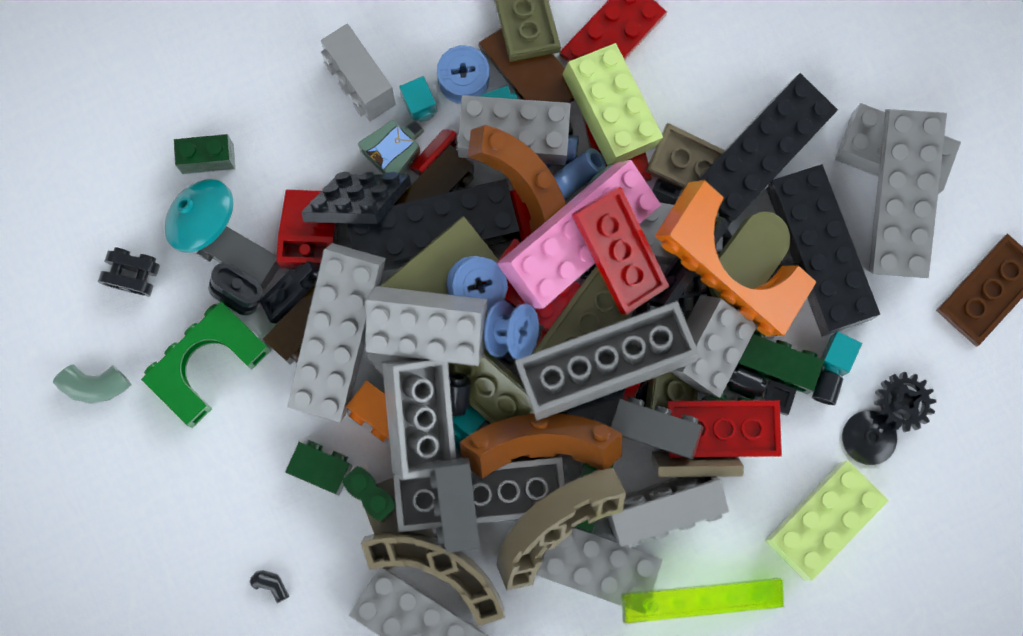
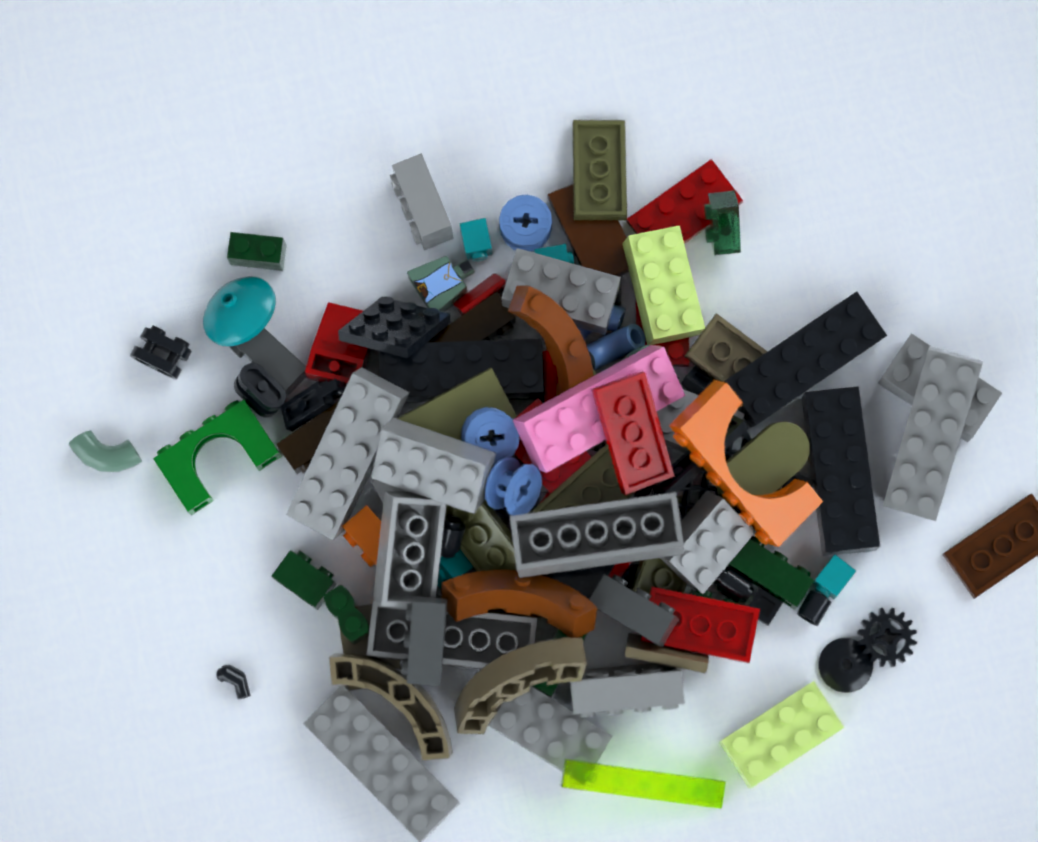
camera: 20 degrees right, 0 degrees up
none -> clear green brick [704,191,741,255]

